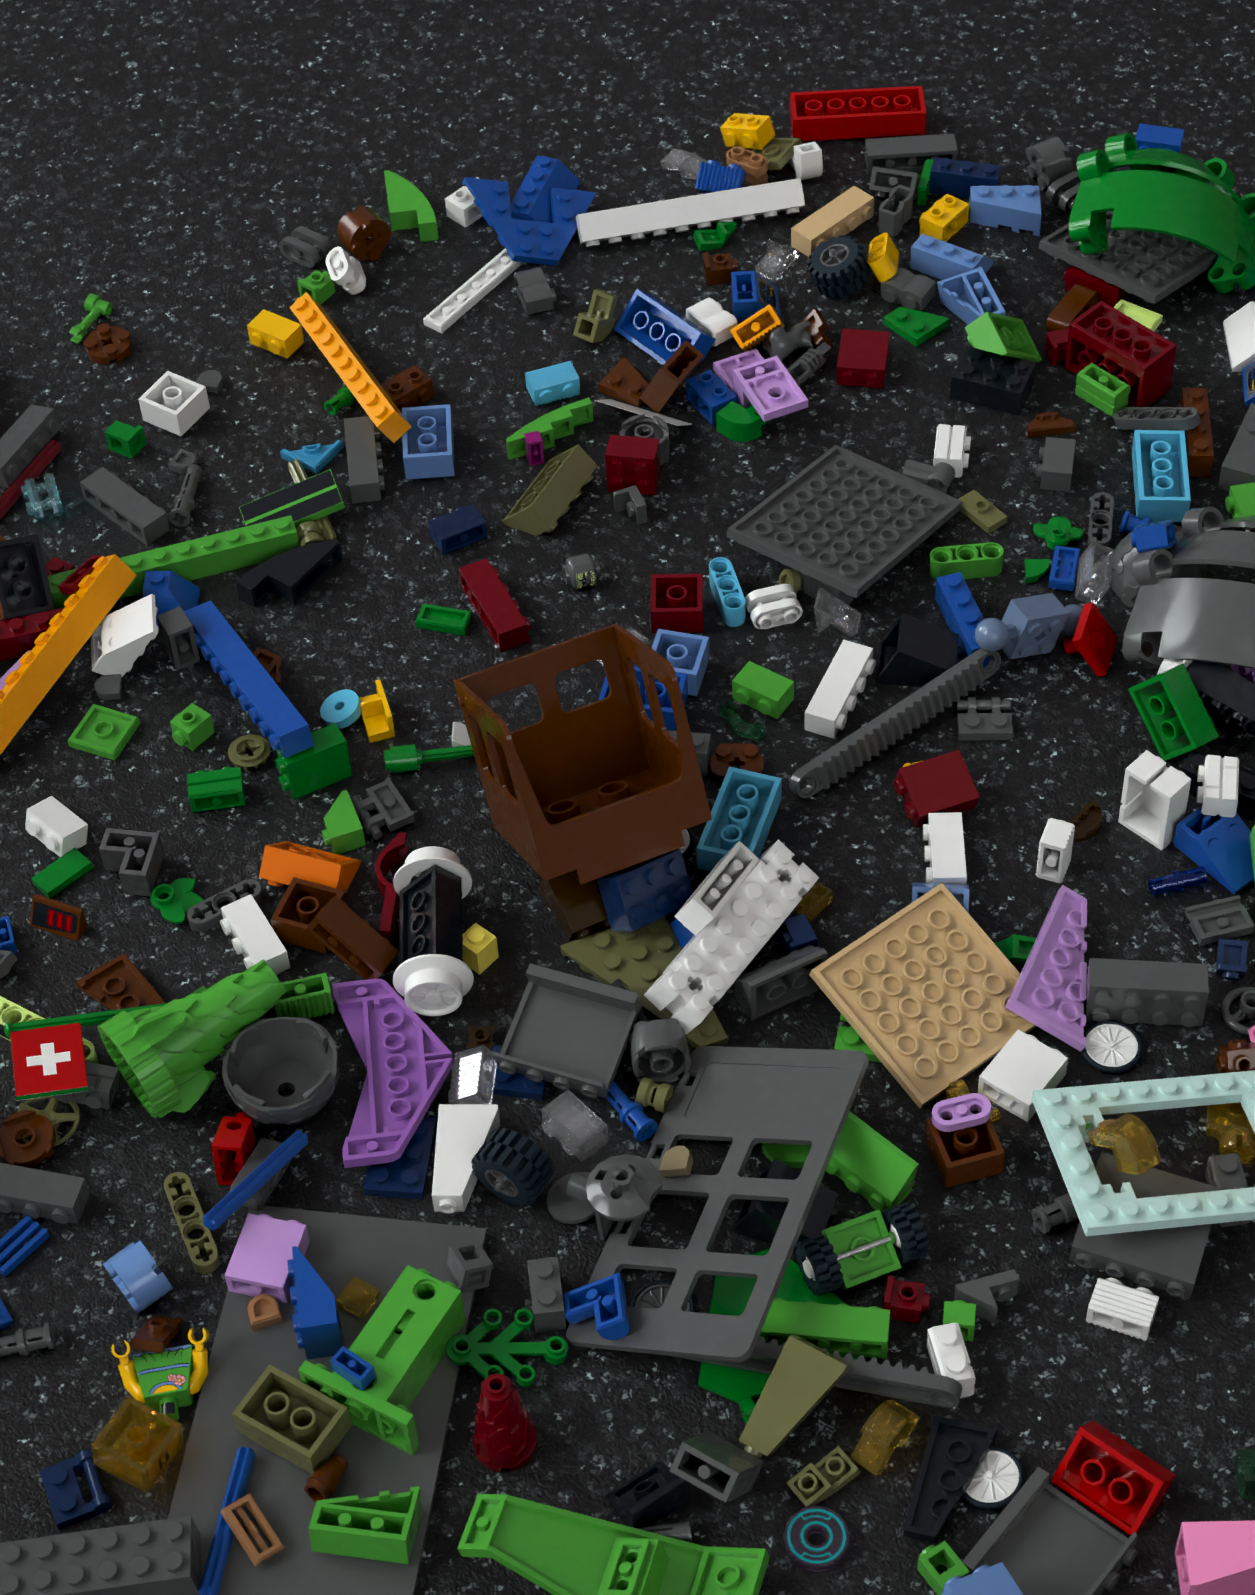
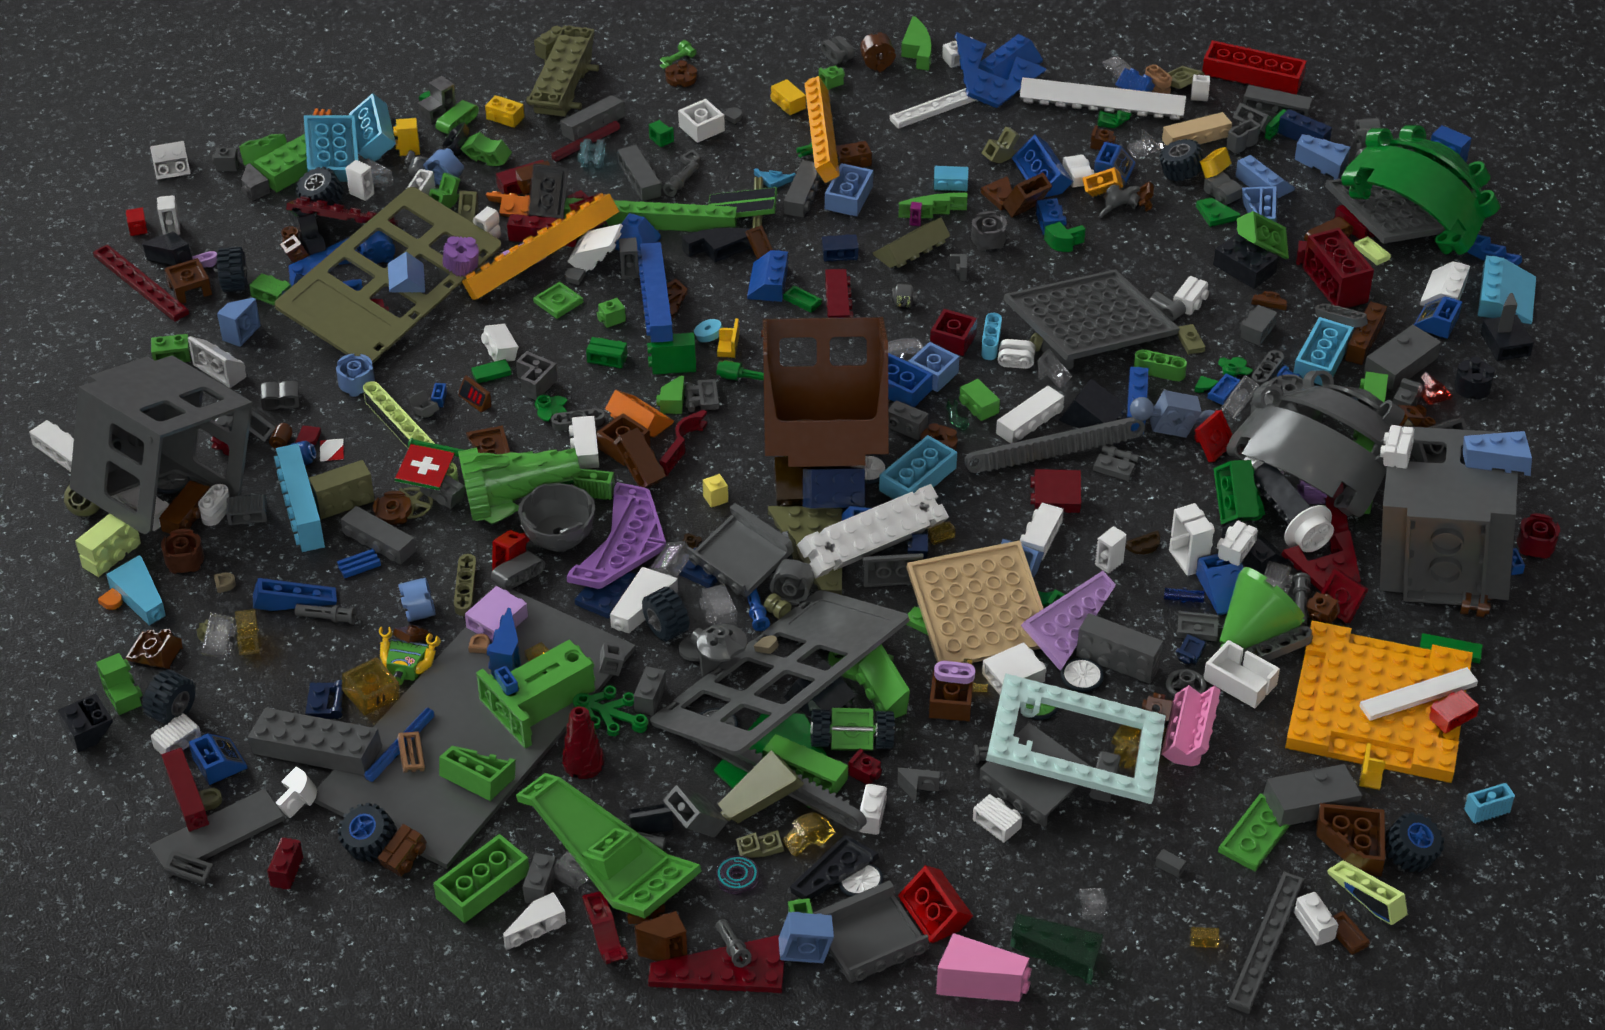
camera: 20 degrees right, 5 degrees down
blue axle [203,1130,308,1231] -> none
olive gear [228,734,271,771] -> none
olive brick [232,1364,352,1474] -> none
olive wheel [296,521,325,547] -> none
reddish brown cone [305,1455,349,1502] -> none
white brick [325,247,366,295] -> none
brick [393,846,474,1016] -> none
dark grey brick [514,267,557,315] -> none
blue brick [563,1273,630,1340] -> none
white sticker [594,399,693,426] -> none
dark red brick [605,435,660,495] -> none
white brick [674,841,760,936] -> none
lavender bracket [713,348,808,422] -> none
yellow brick [720,113,775,150] -> none
dark grey hinge [787,342,831,386] -> none
dark red brick [836,329,890,388] -> none
yellow brick [919,194,969,242] -> none
bright green plate [943,1300,976,1342] -> none
bright green brick [1075,363,1130,417] -> none
clear yellow brick [1087,1113,1161,1175] -> none
blue brick [1130,519,1177,553] -> none
none -> reddish brown plate [745,225,773,260]
none -> blue slope [747,250,788,302]

